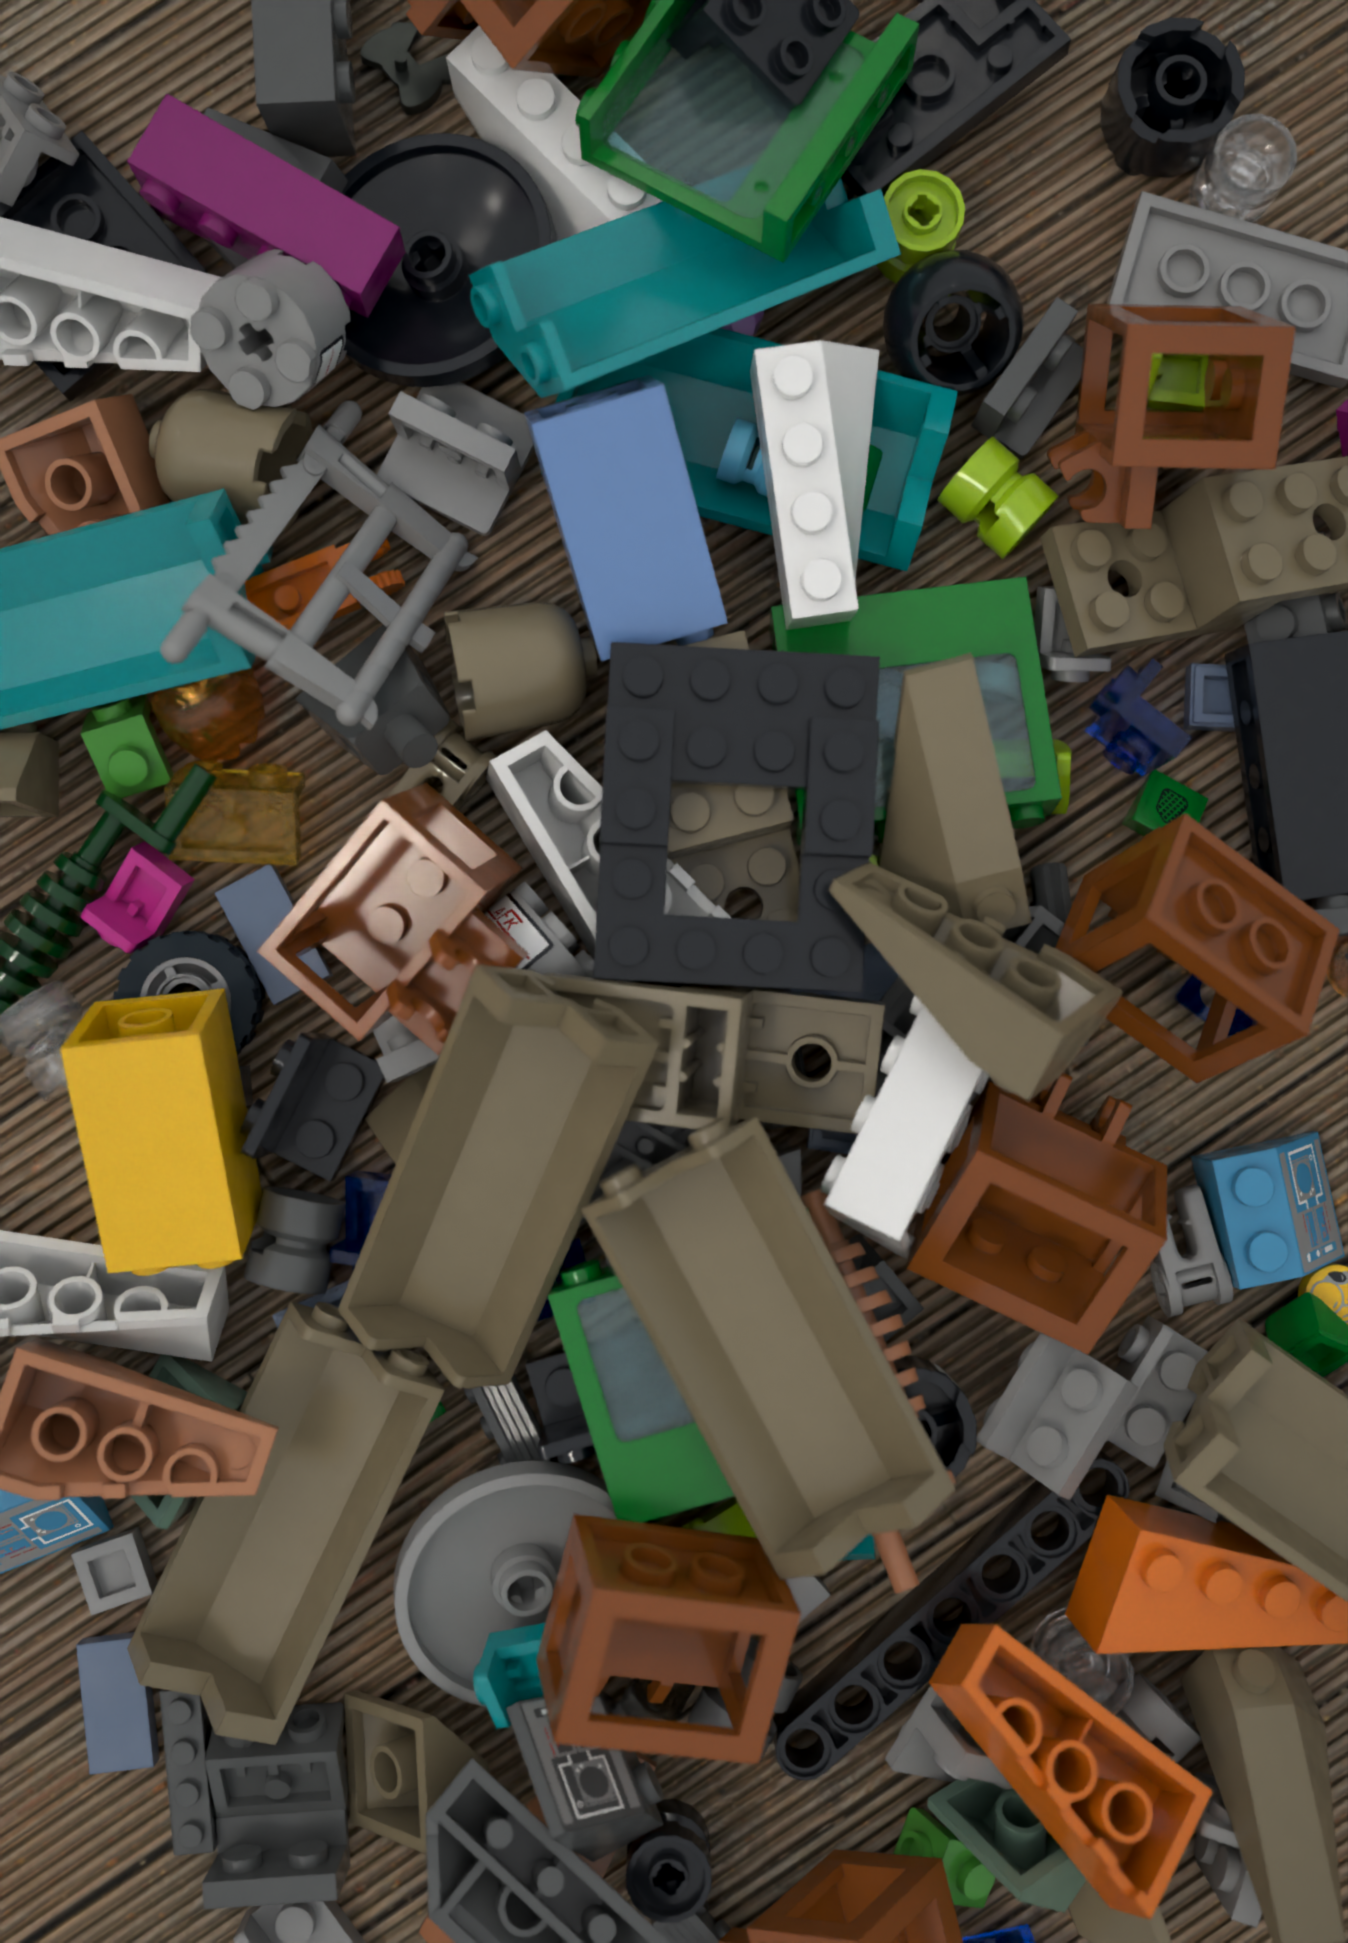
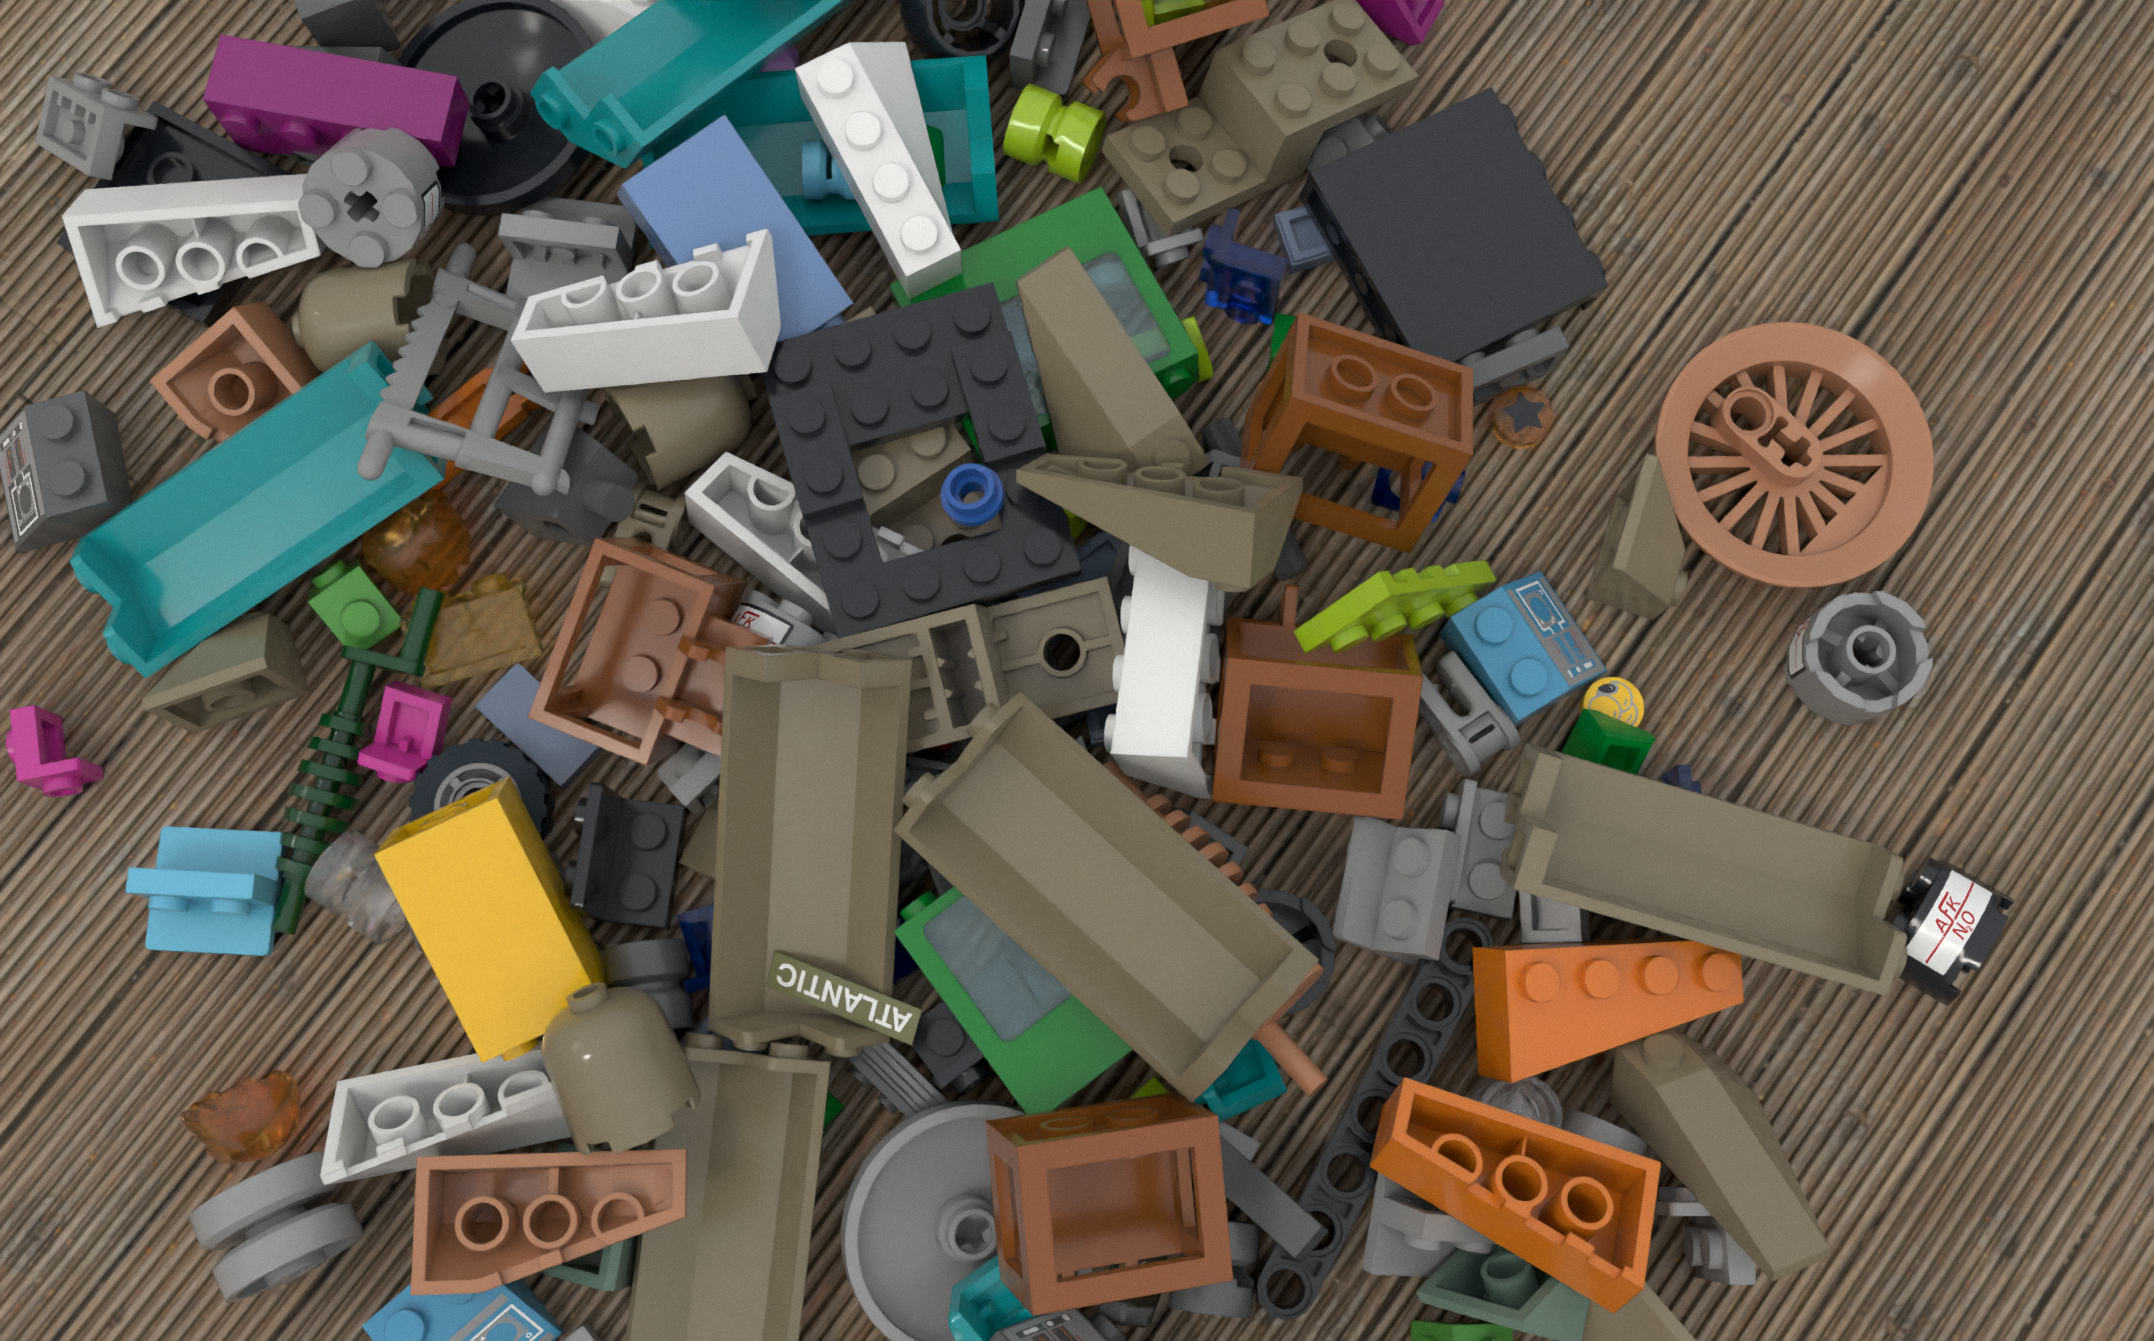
camera: 15 degrees left, 10 degrees down
none -> white wedge [511,228,781,393]
none -> dark tan cylinder [541,982,701,1155]
none -> olive sticker [766,951,922,1045]
none -> blue plate [940,463,1005,526]
none -> dark grey piece [1189,1135,1328,1262]
none -> lime wing [1294,560,1497,654]

